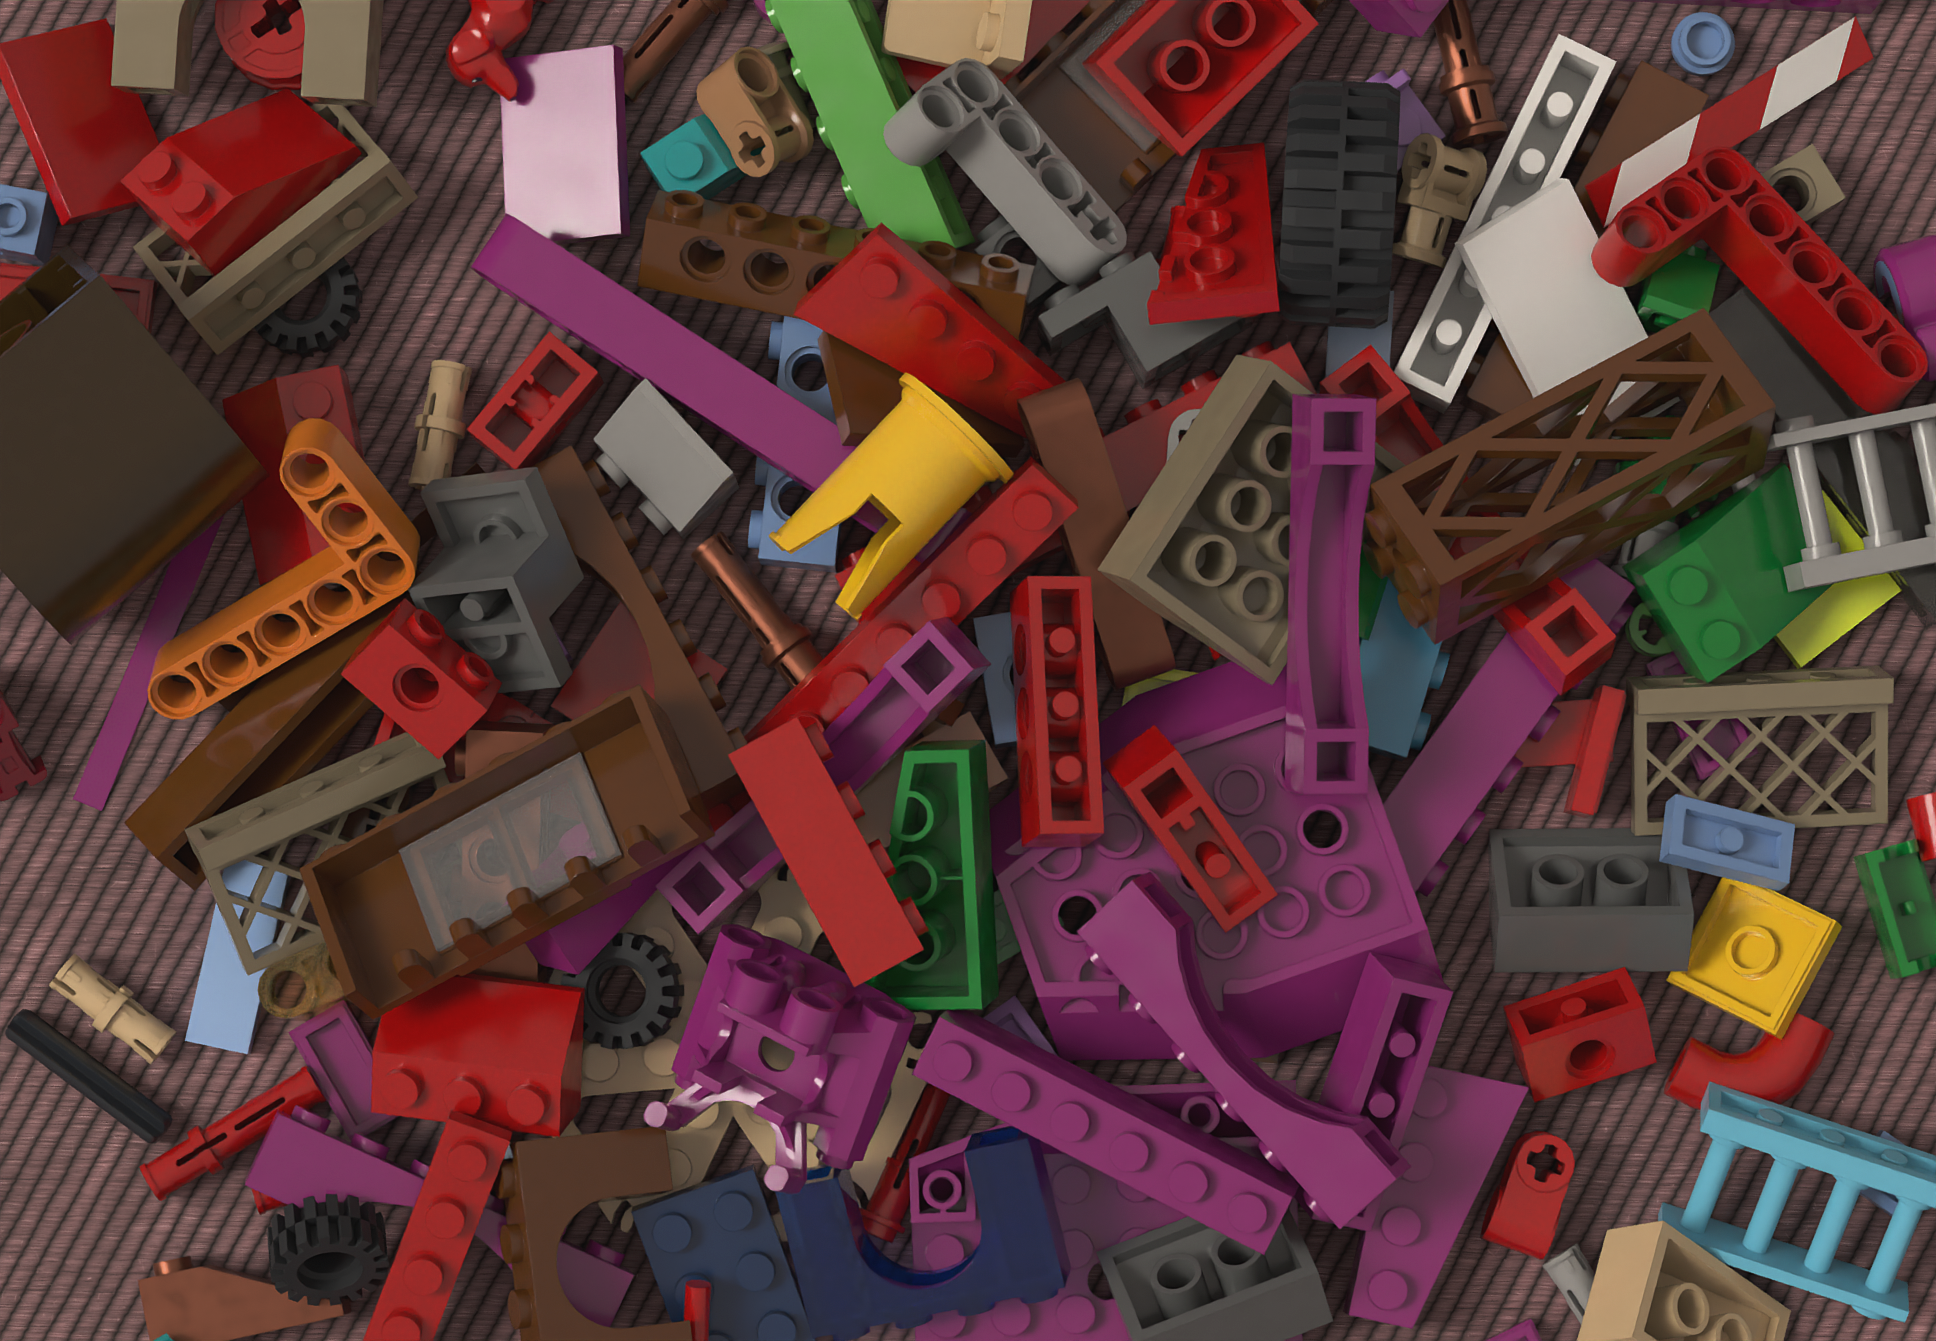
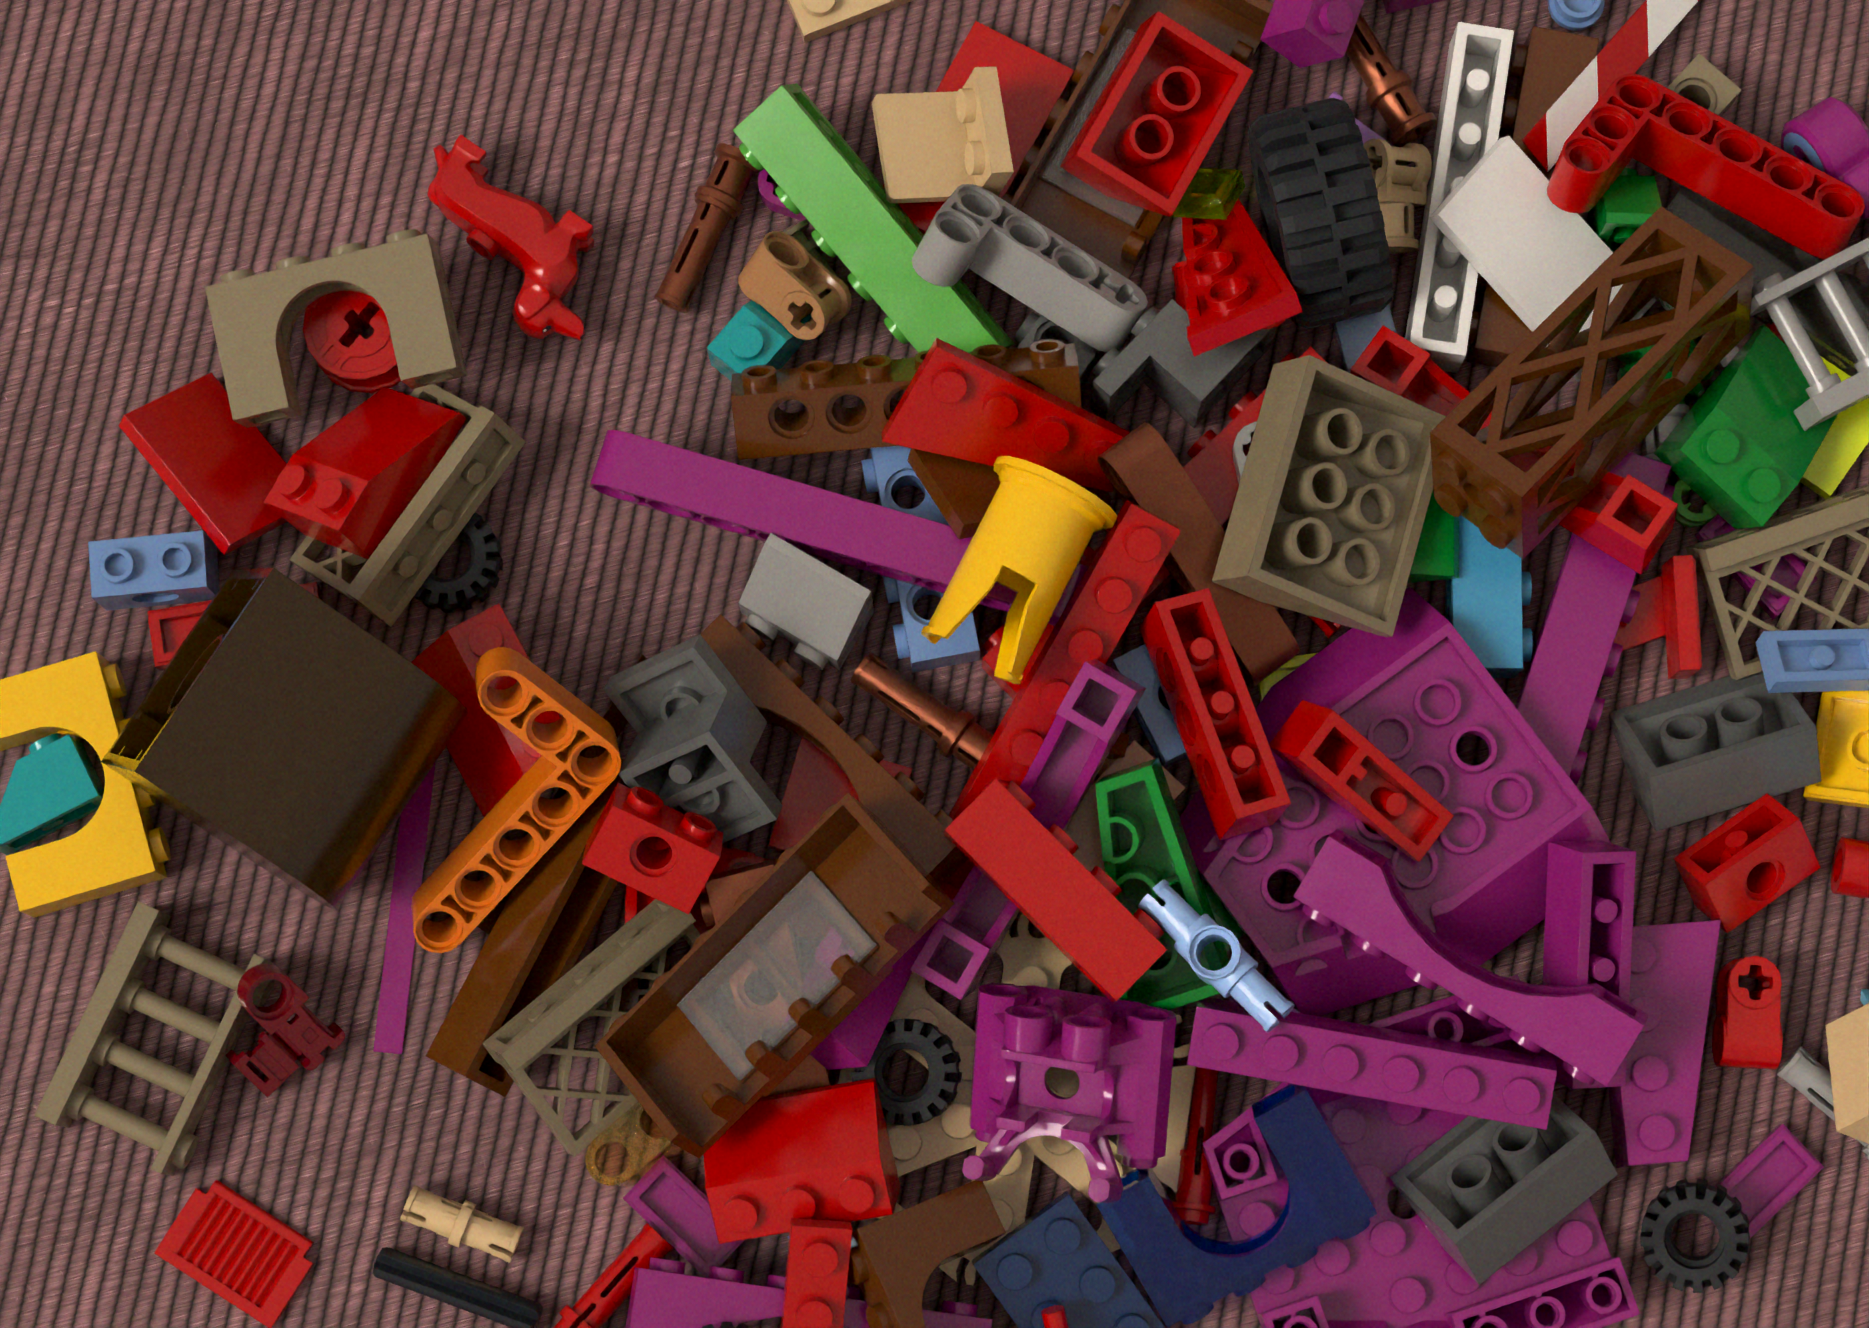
camera: 15 degrees left, 5 degrees down
light blue tile [185,860,291,1055] -> none
tan pin [408,360,472,490] -> none
red brick [467,331,604,470] -> none
tile [500,45,630,245] -> none
magenta arch [1285,394,1376,795] -> none
none -> light blue pin [1138,879,1294,1033]
none -> clear neon green tile [1173,168,1245,220]

